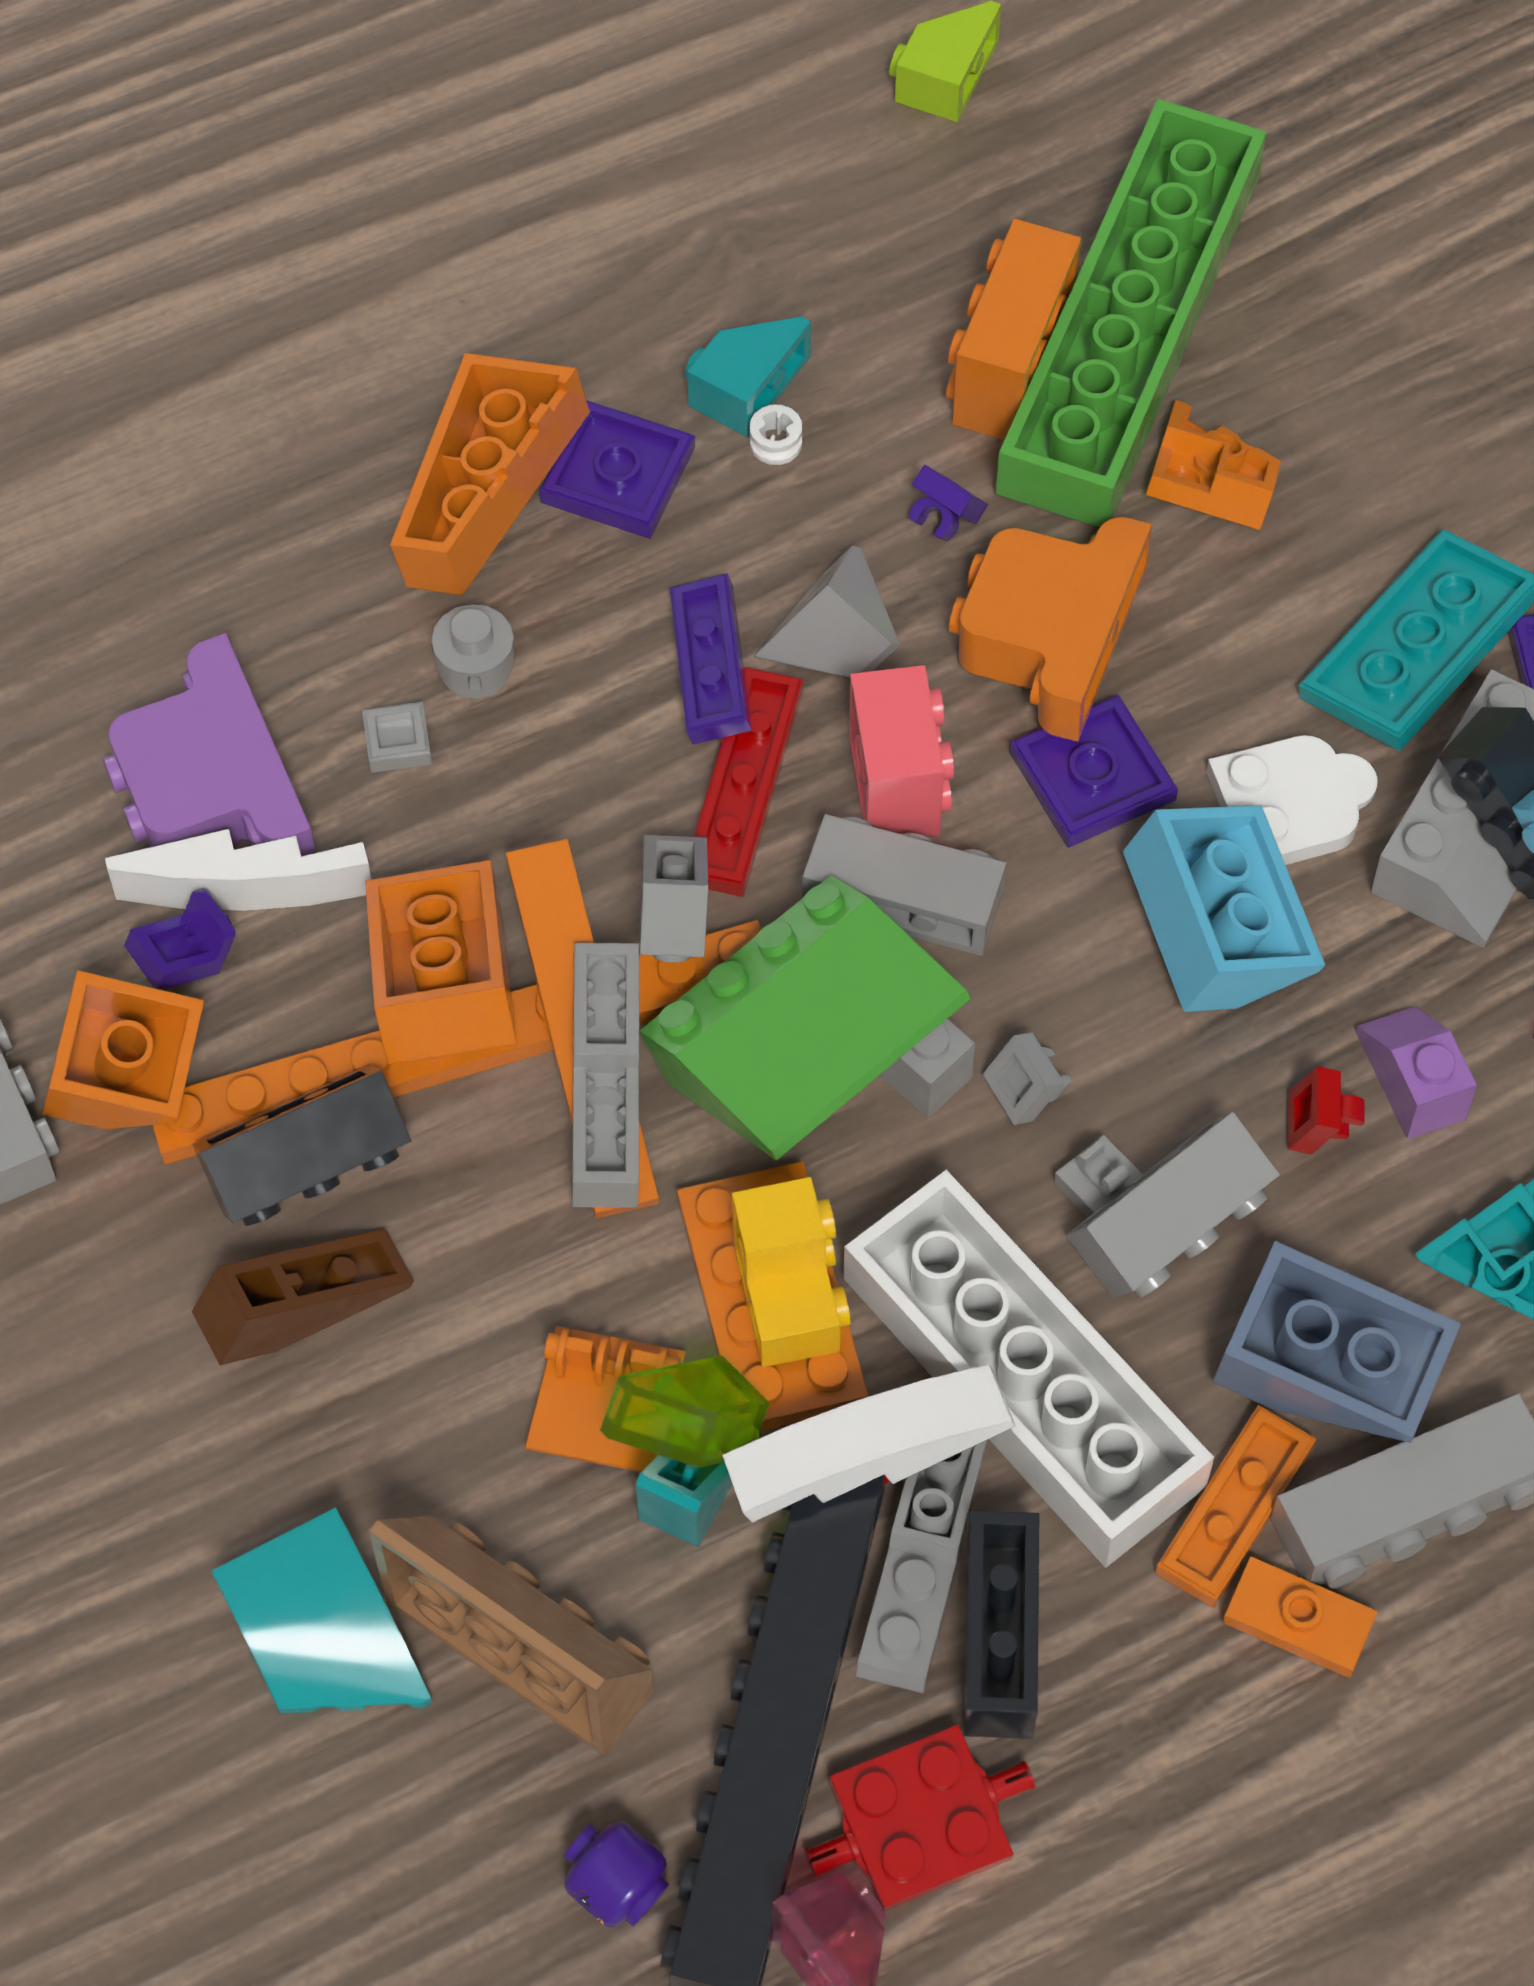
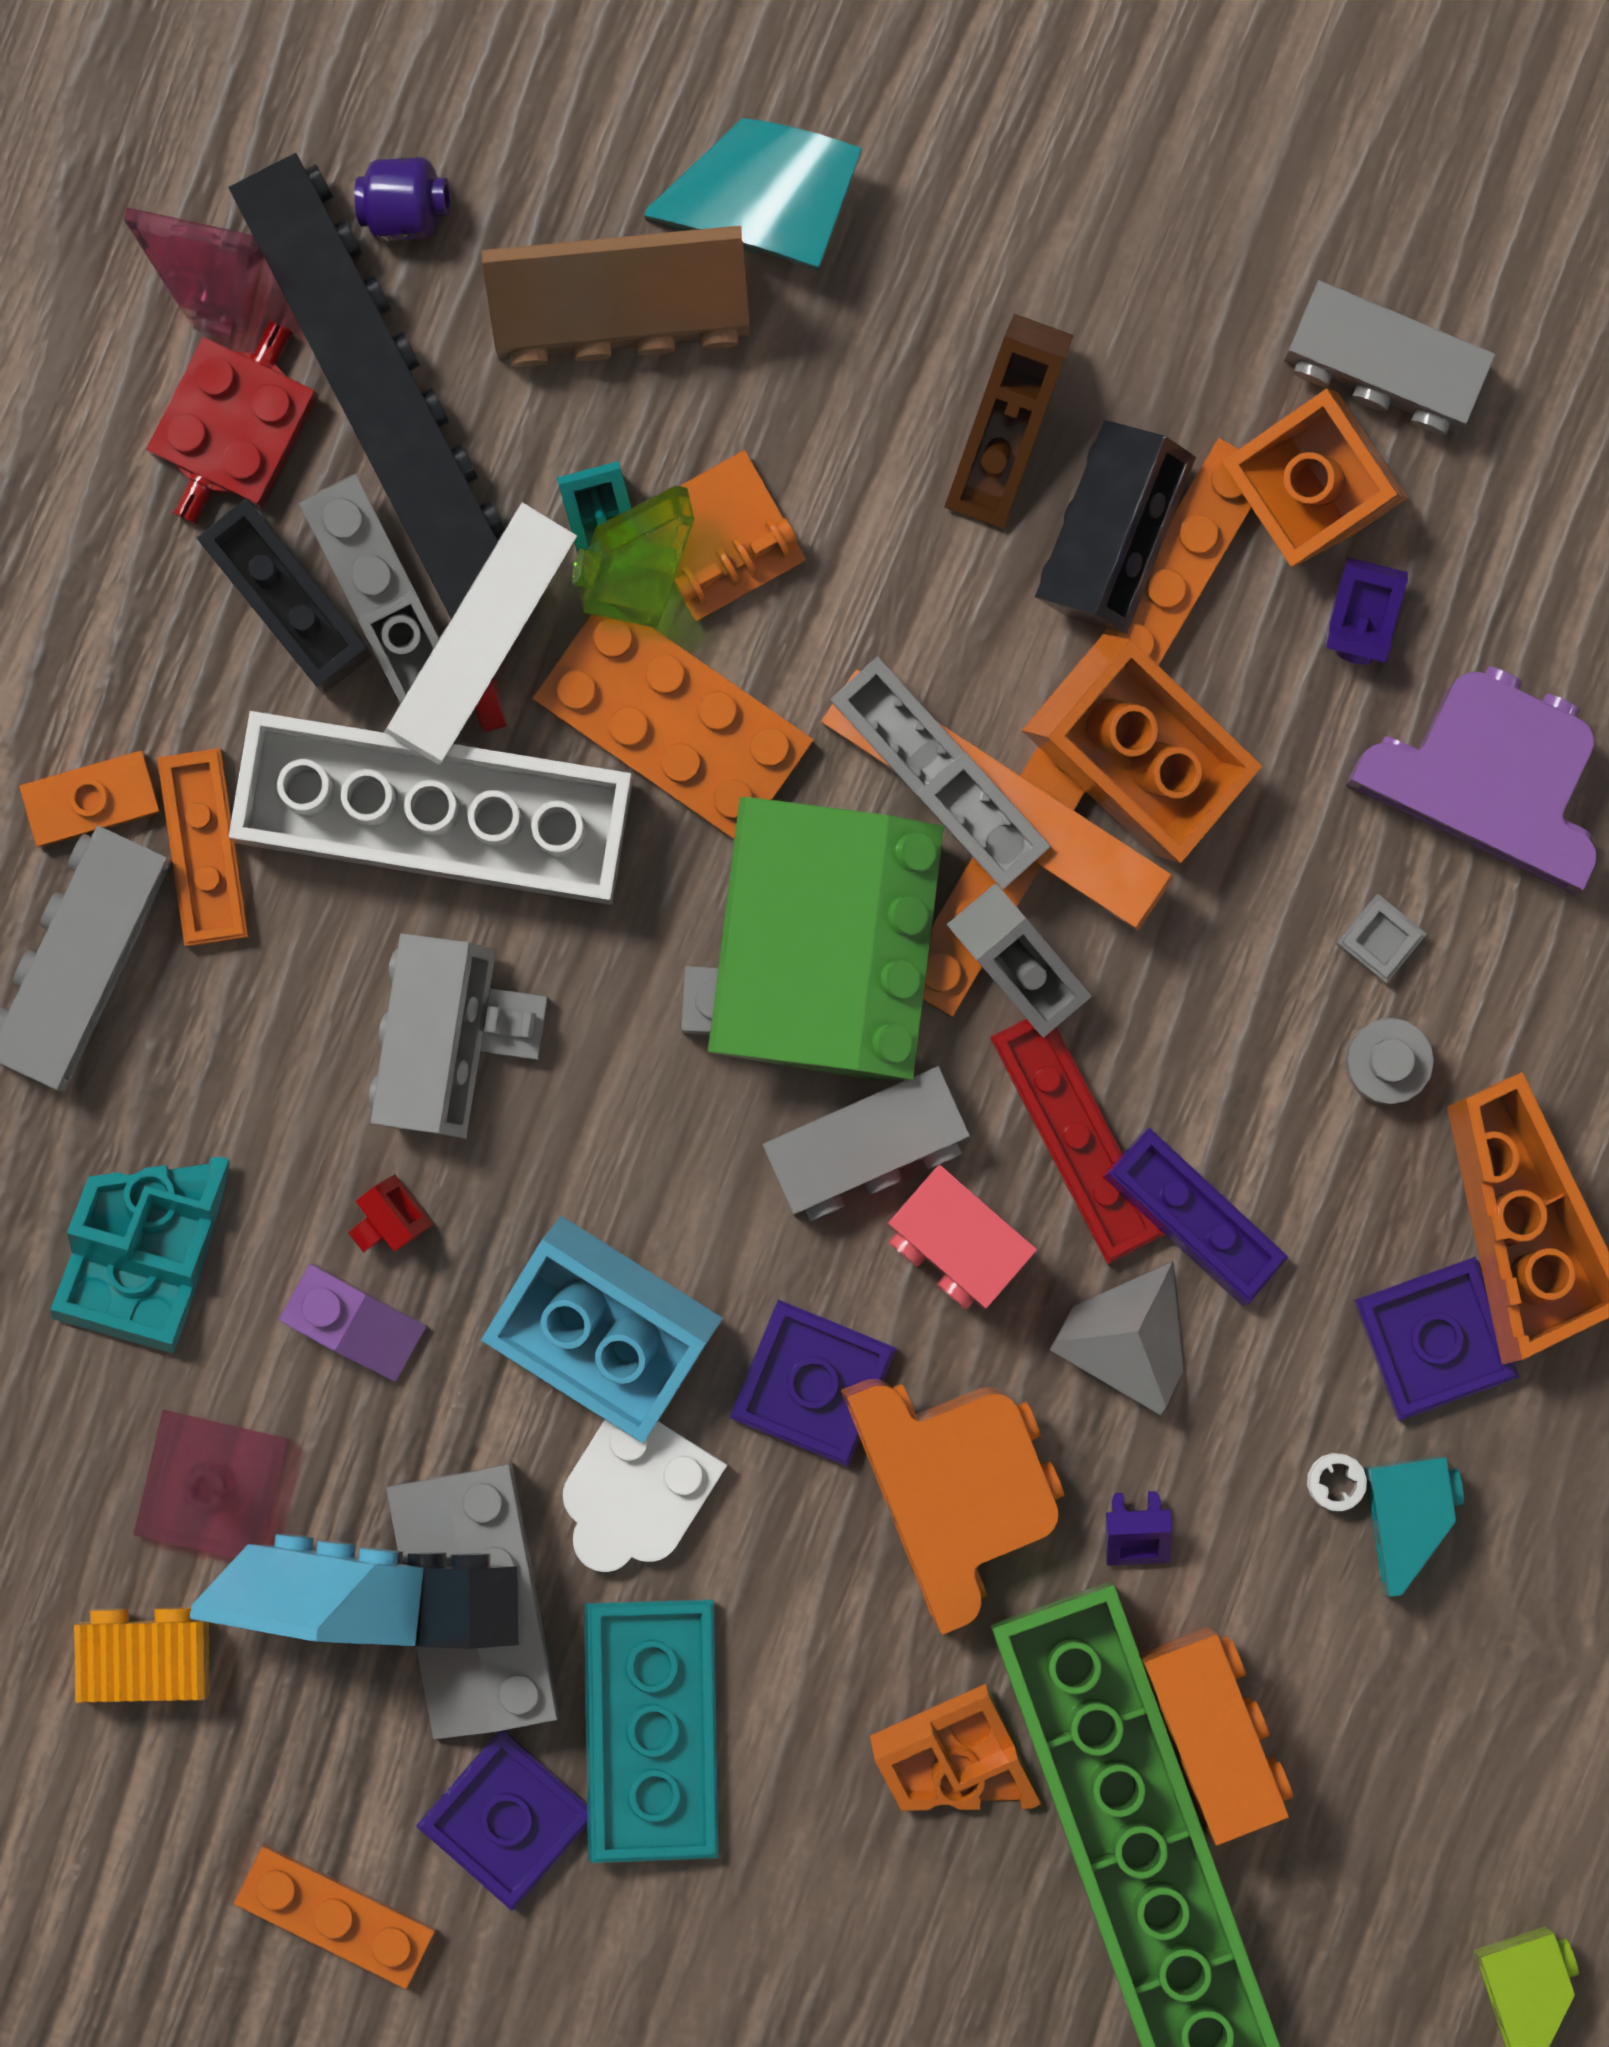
camera: 135 degrees right, 25 degrees up
white slope [105,829,371,911] -> none
yellow brick [732,1177,851,1367] -> none
light grey tile [982,1032,1072,1125] -> none
sand blue slope [1213,1241,1461,1443] -> none

